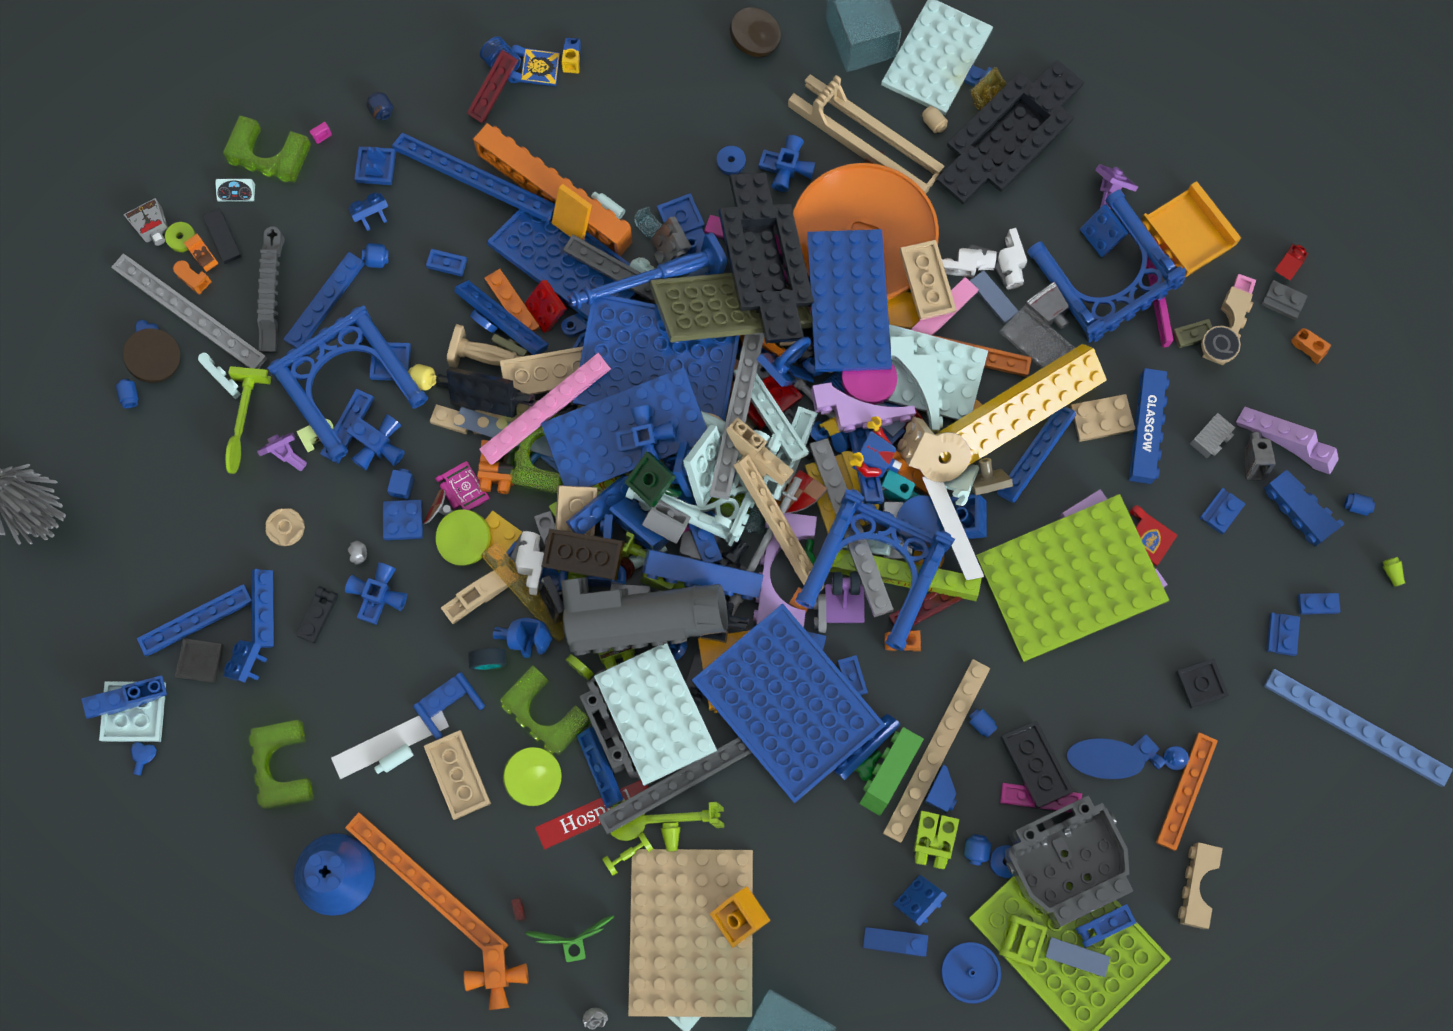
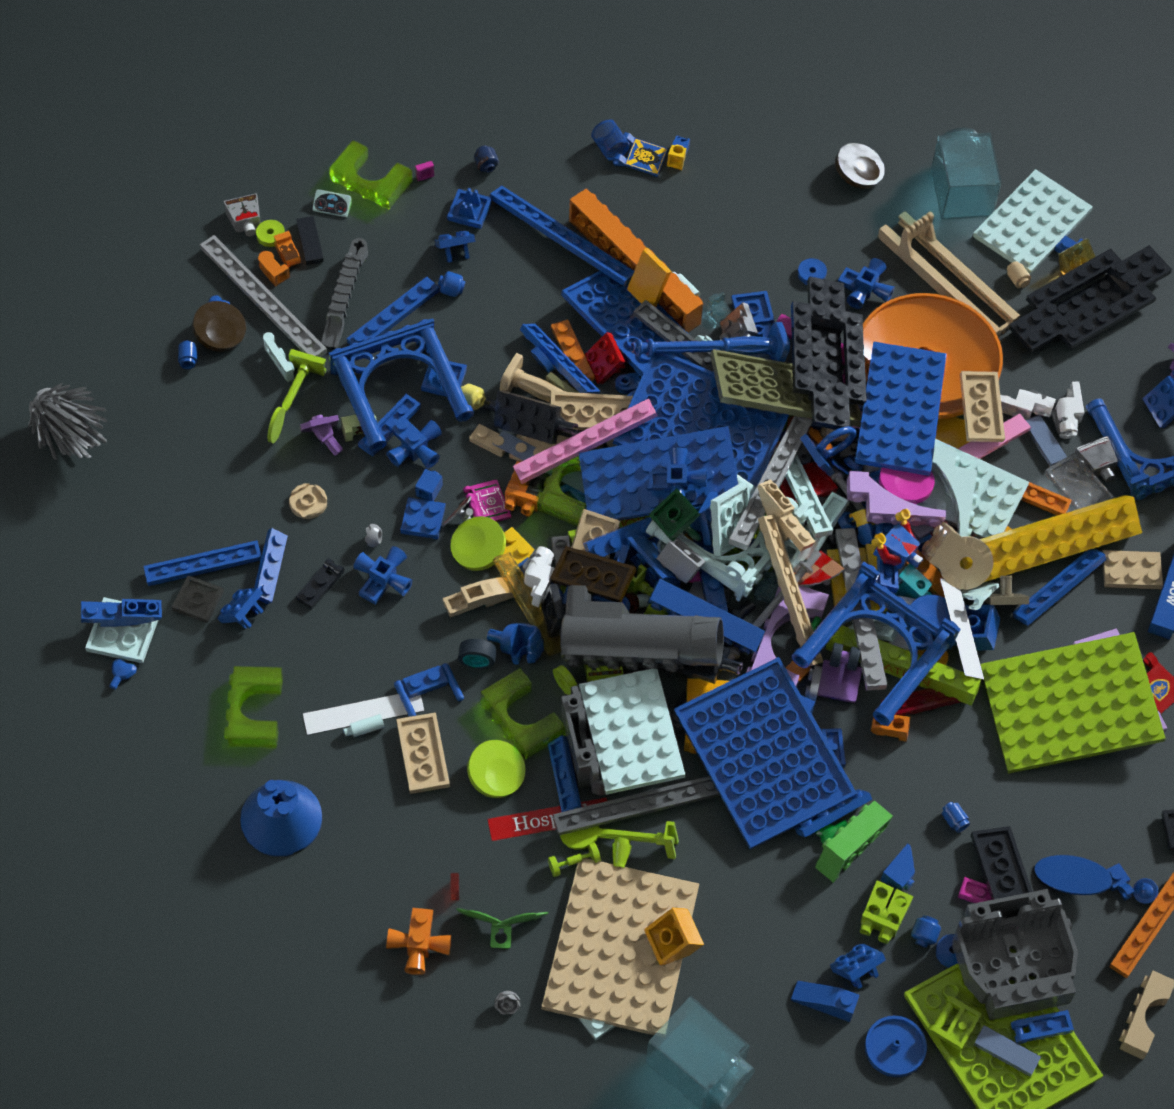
camera: 10 degrees right, 15 degrees down
orange plate [345,812,509,950] -> none
blue plate [426,249,467,277] -> none
dark red plate [467,50,518,123] -> none
blue hat [668,641,687,660] -> none
tan plate [883,659,990,843] -> none

